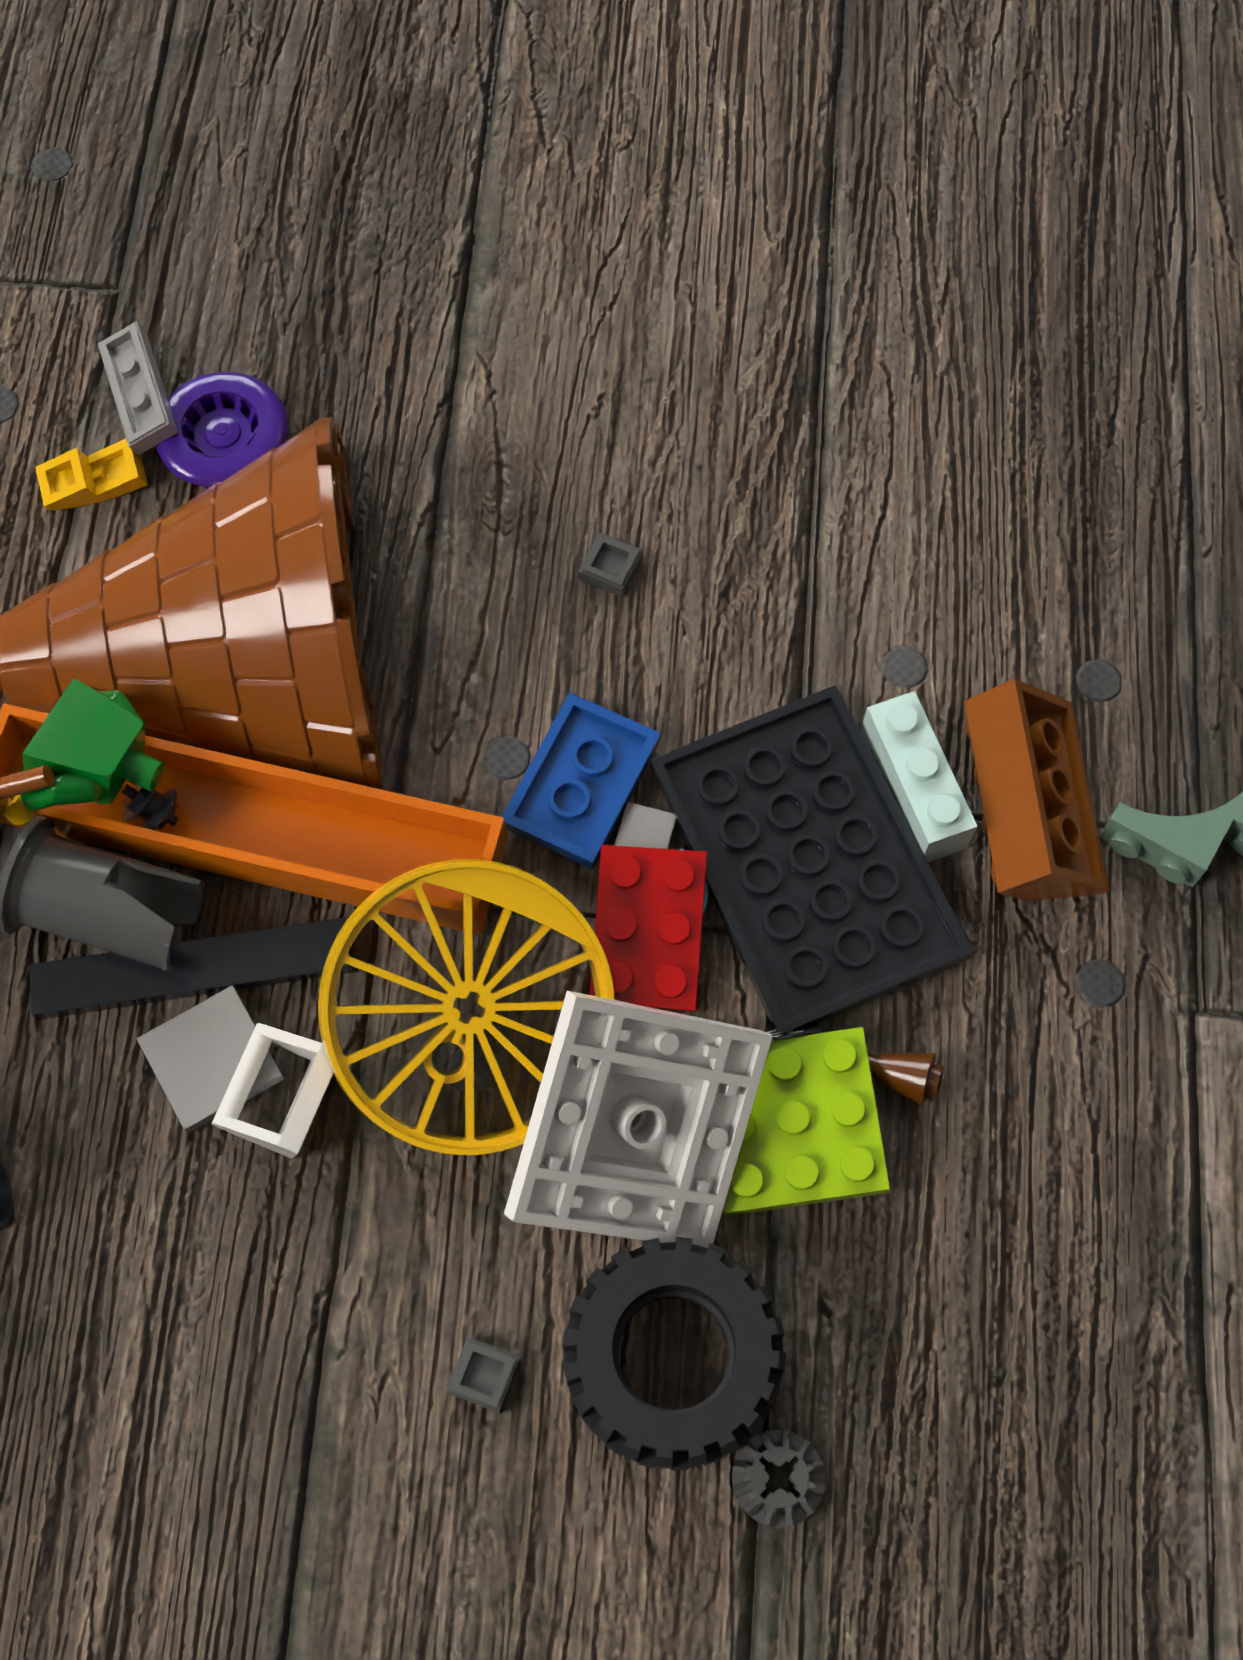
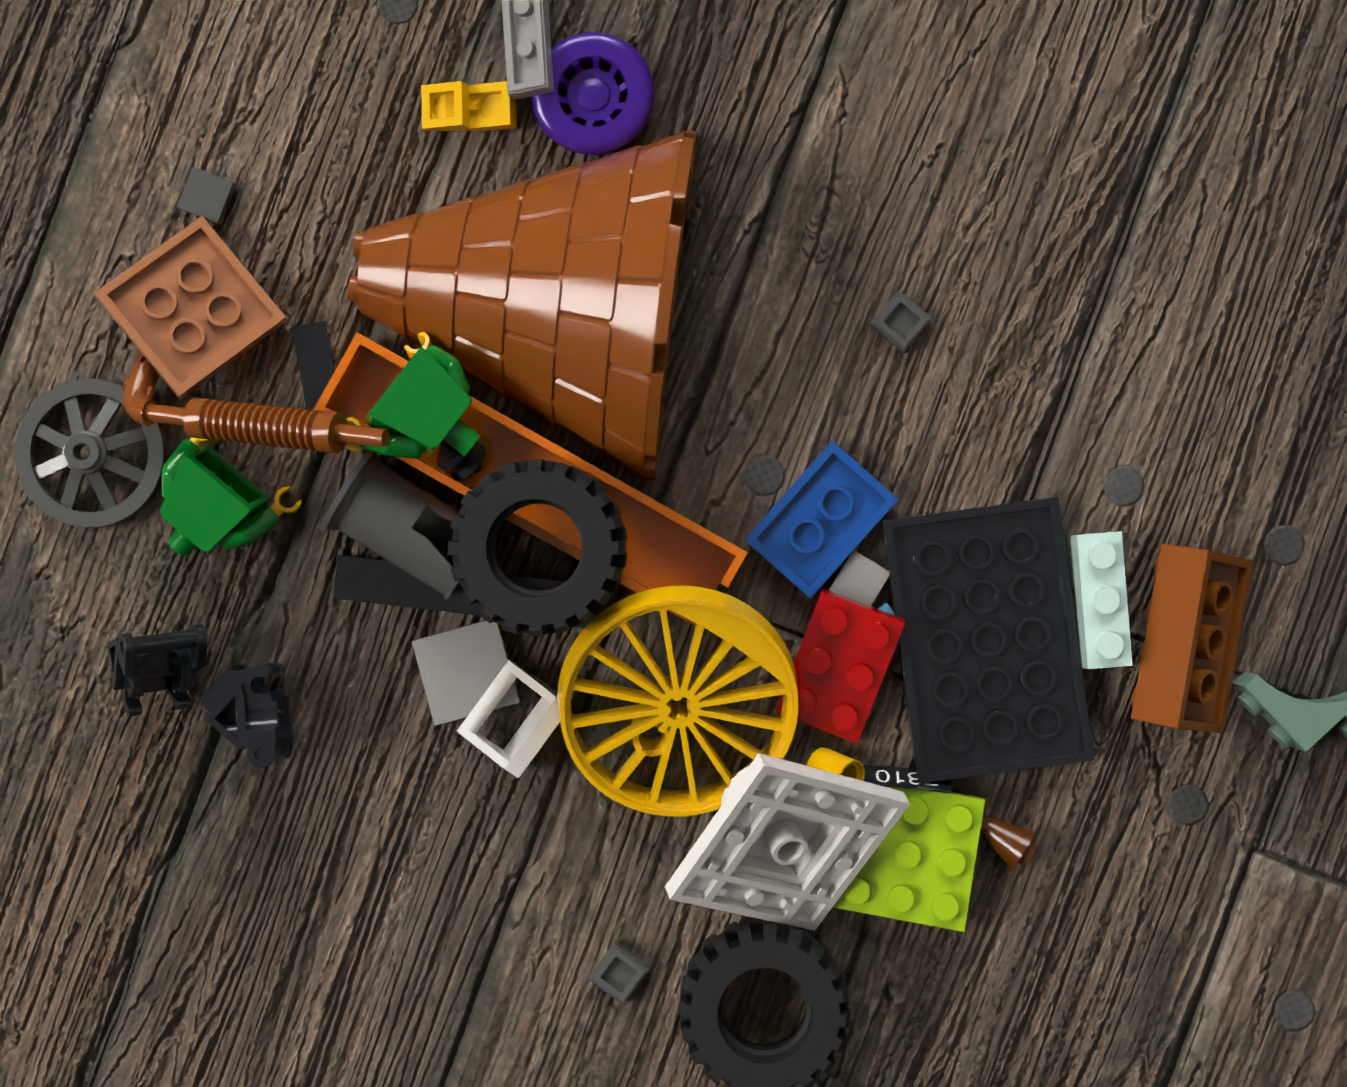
camera: 15 degrees right, 20 degrees up
none -> black tyre [448,460,628,636]

